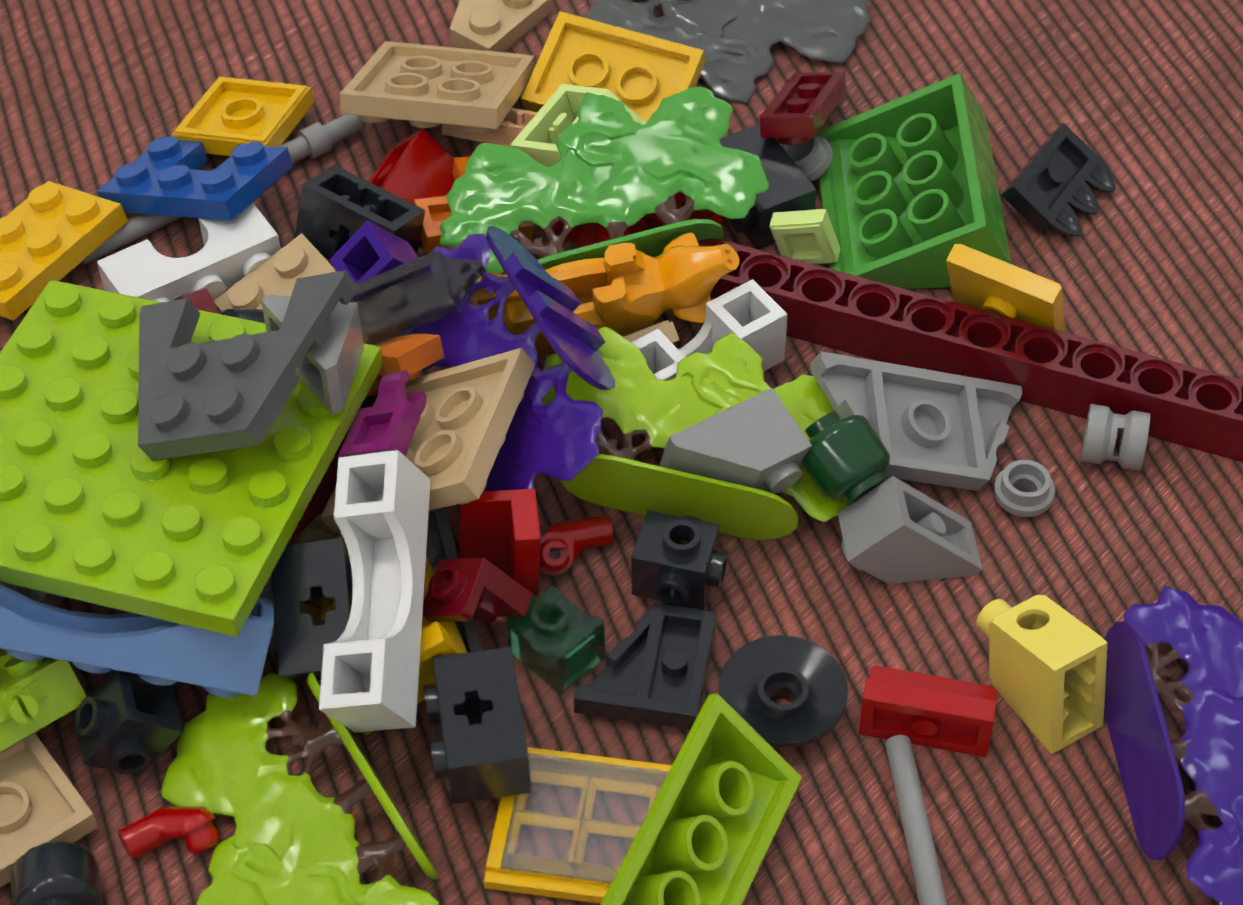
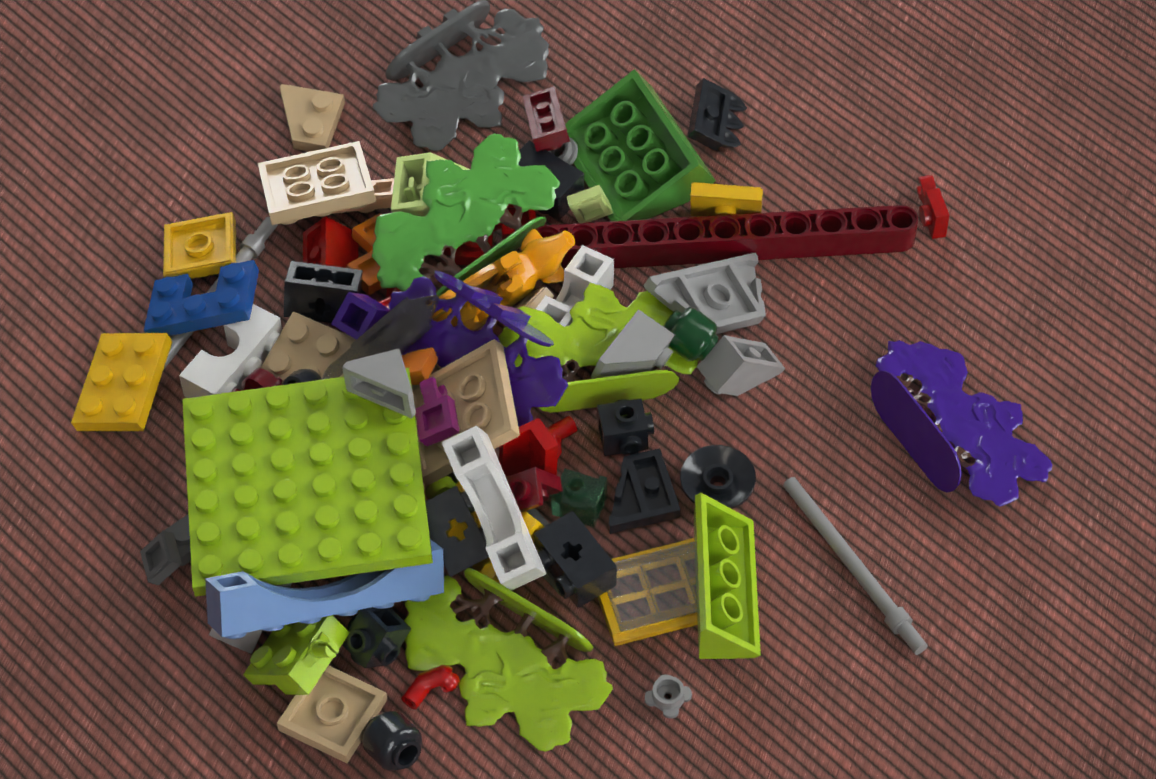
camera: 25 degrees left, 5 degrees up
dark grey wing [138,270,357,461] -> none
yellow plate [521,11,706,123] -> none
red panel [859,666,997,757] -> none
light yellow torso [976,595,1107,754] -> none
light grey plate [994,460,1055,517] -> none
light grey wheel [1081,404,1150,471] -> none

